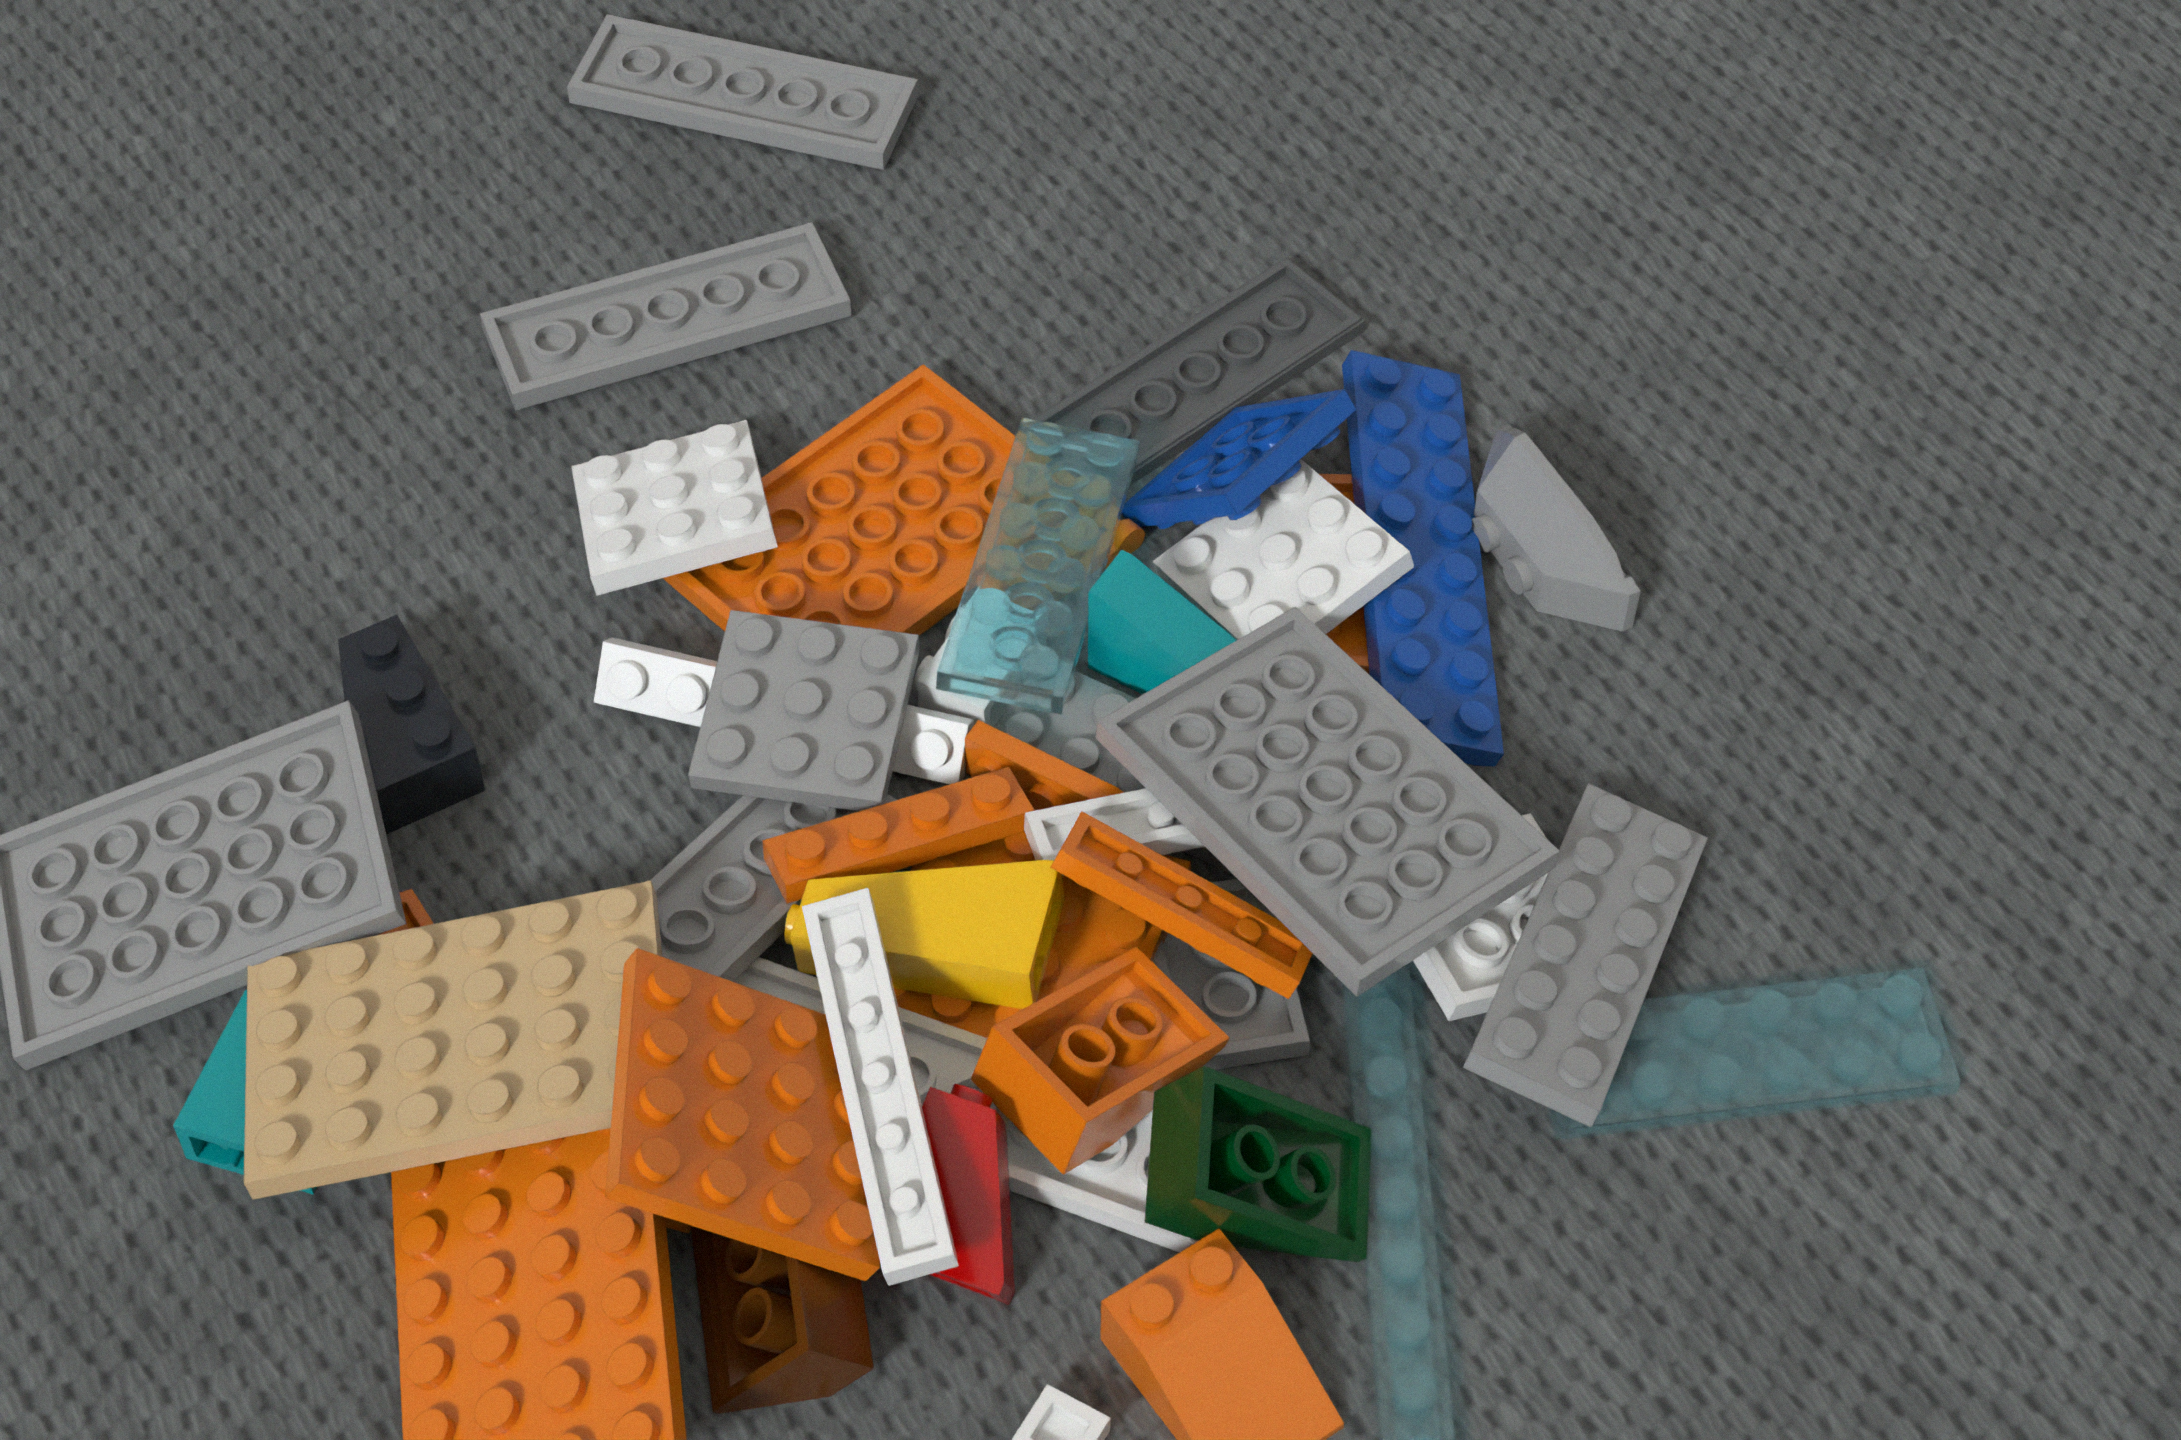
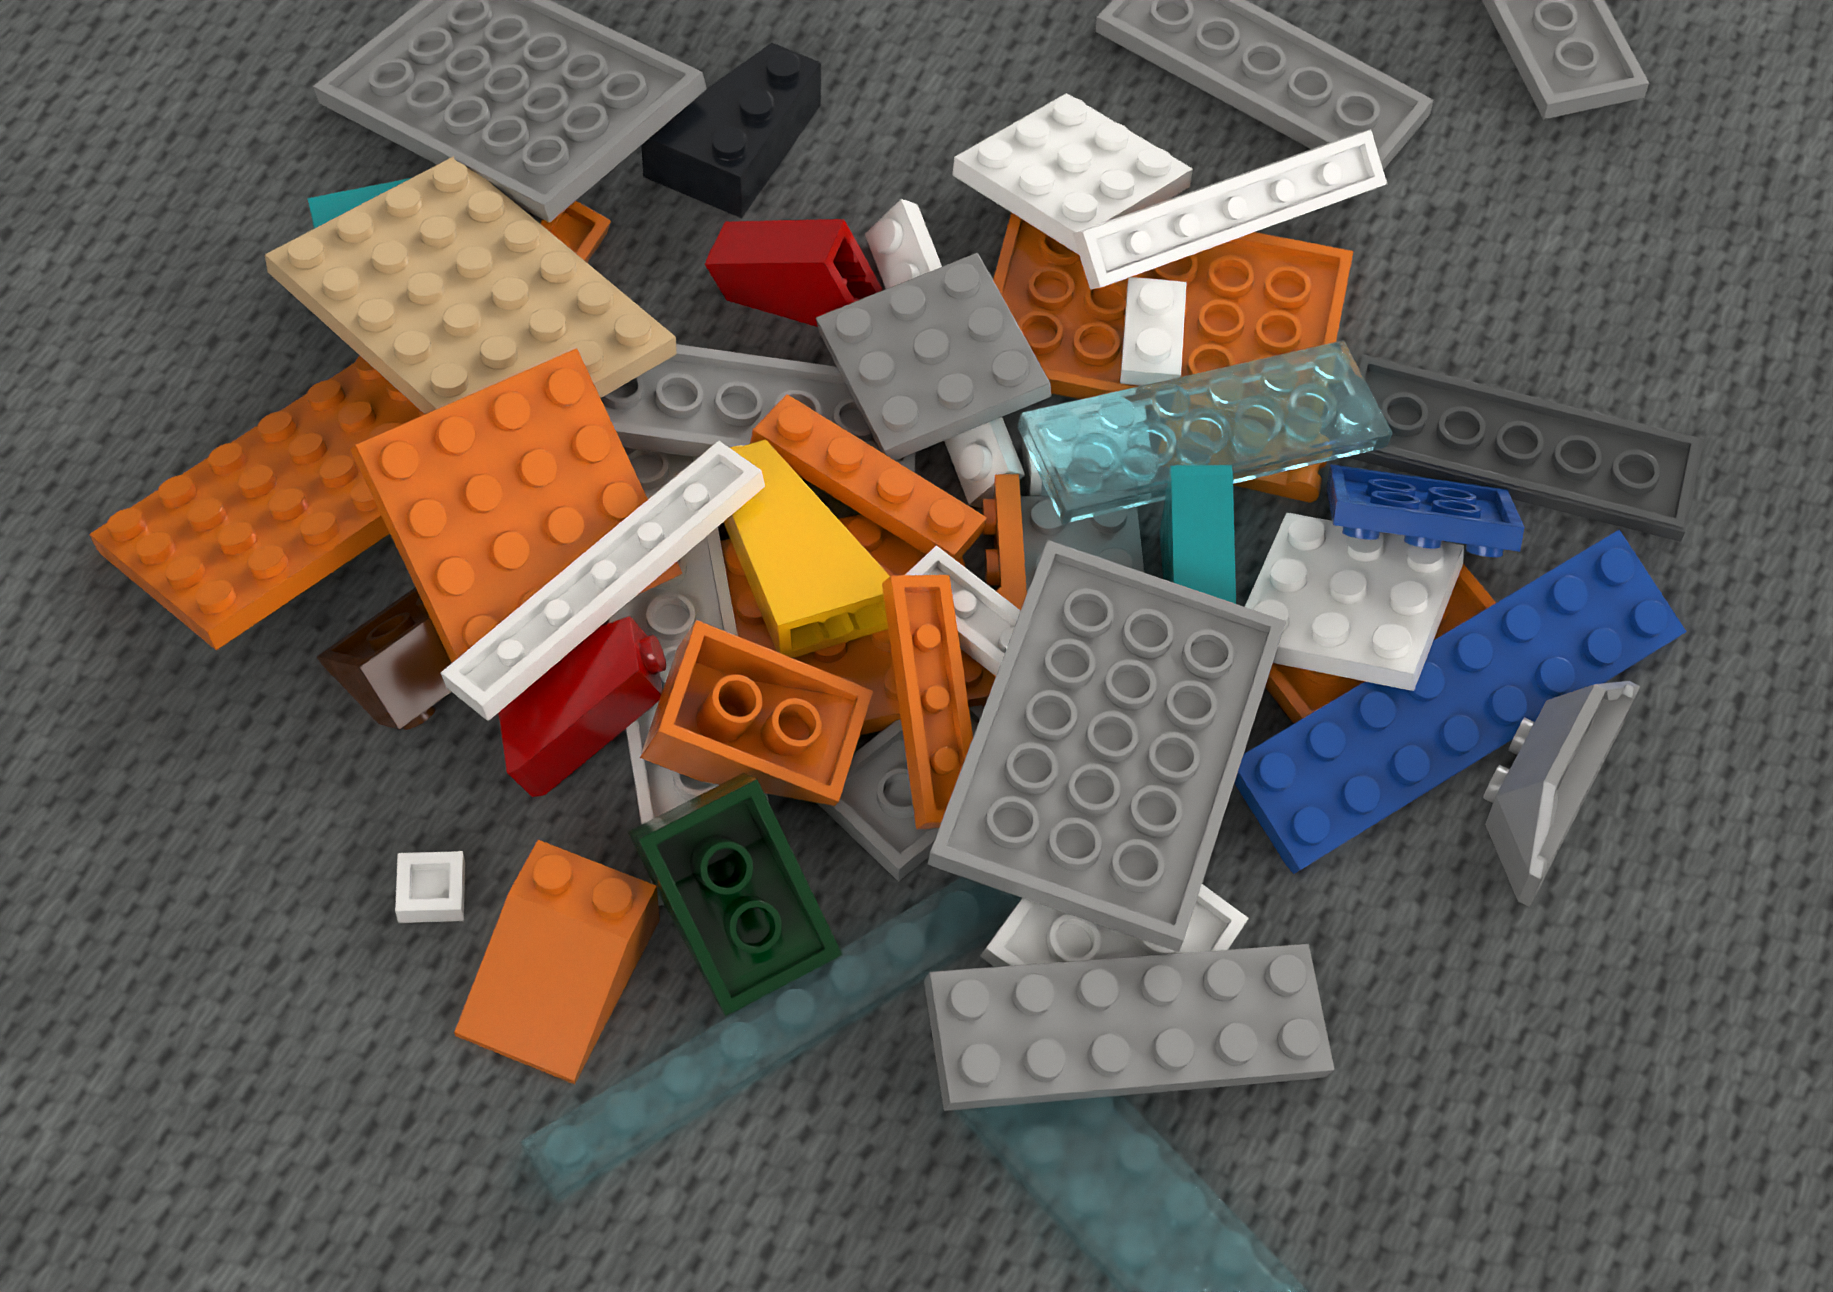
camera: 55 degrees right, 5 degrees up
none -> red slope [705,219,883,327]
none -> white plate [1073,130,1387,289]
none -> white plate [1120,277,1187,389]

